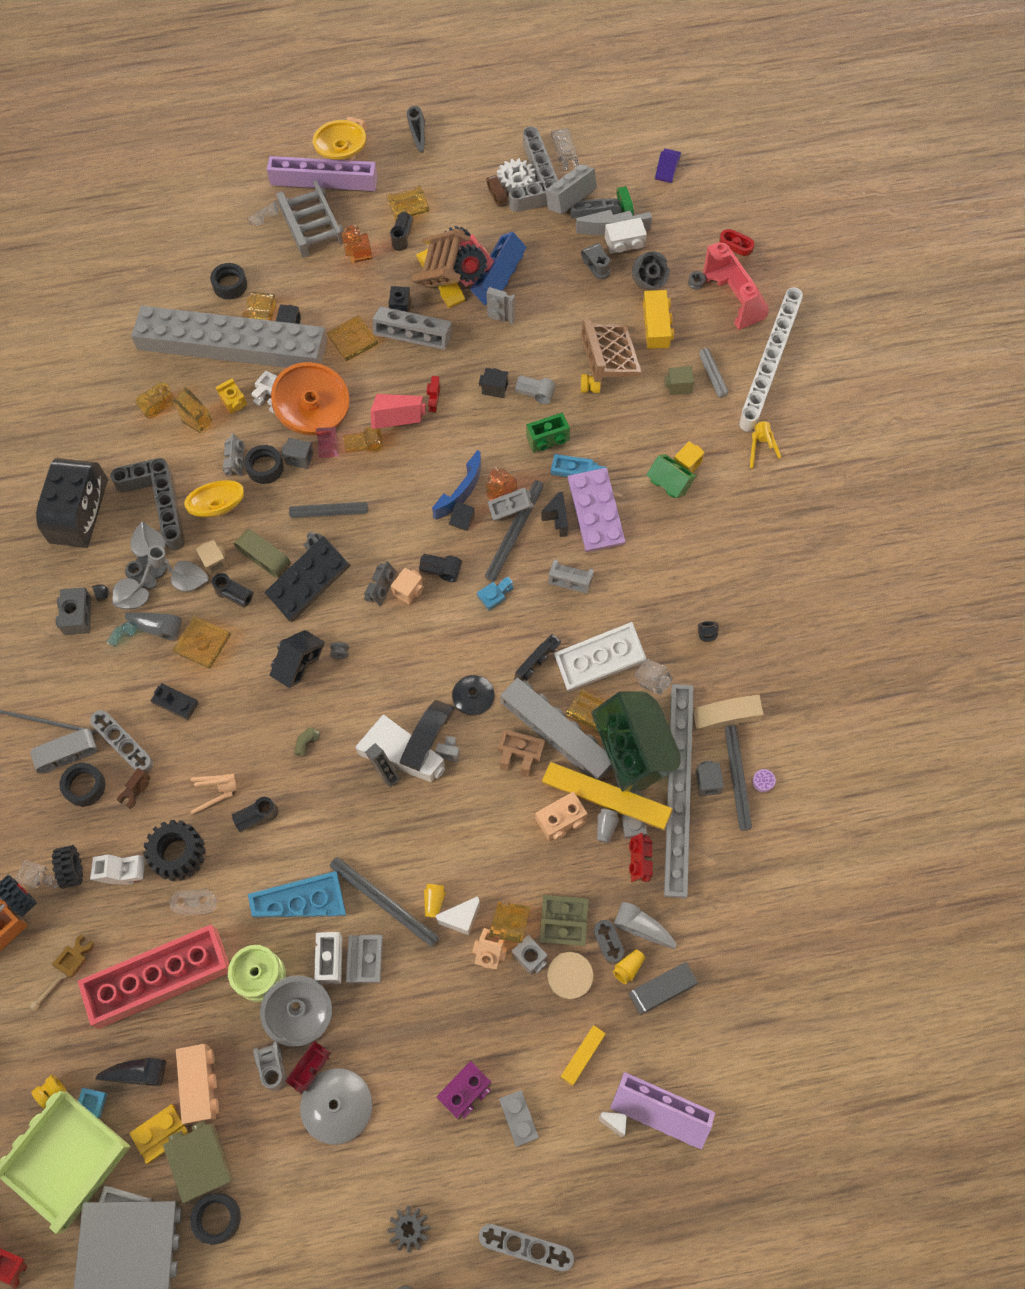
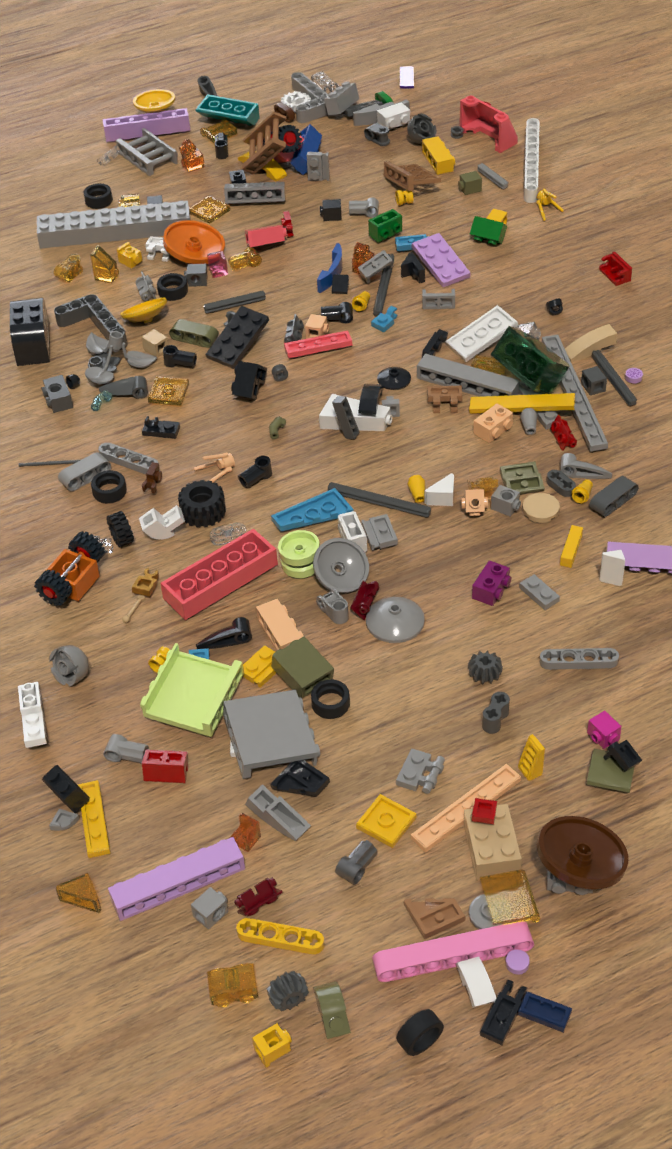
camera: 15 degrees left, 20 degrees down
none -> teal slope [196,94,260,126]
none -> coral plate [284,330,352,358]
none -> yellow cone [352,291,370,311]
none -> red hinge [599,251,632,286]

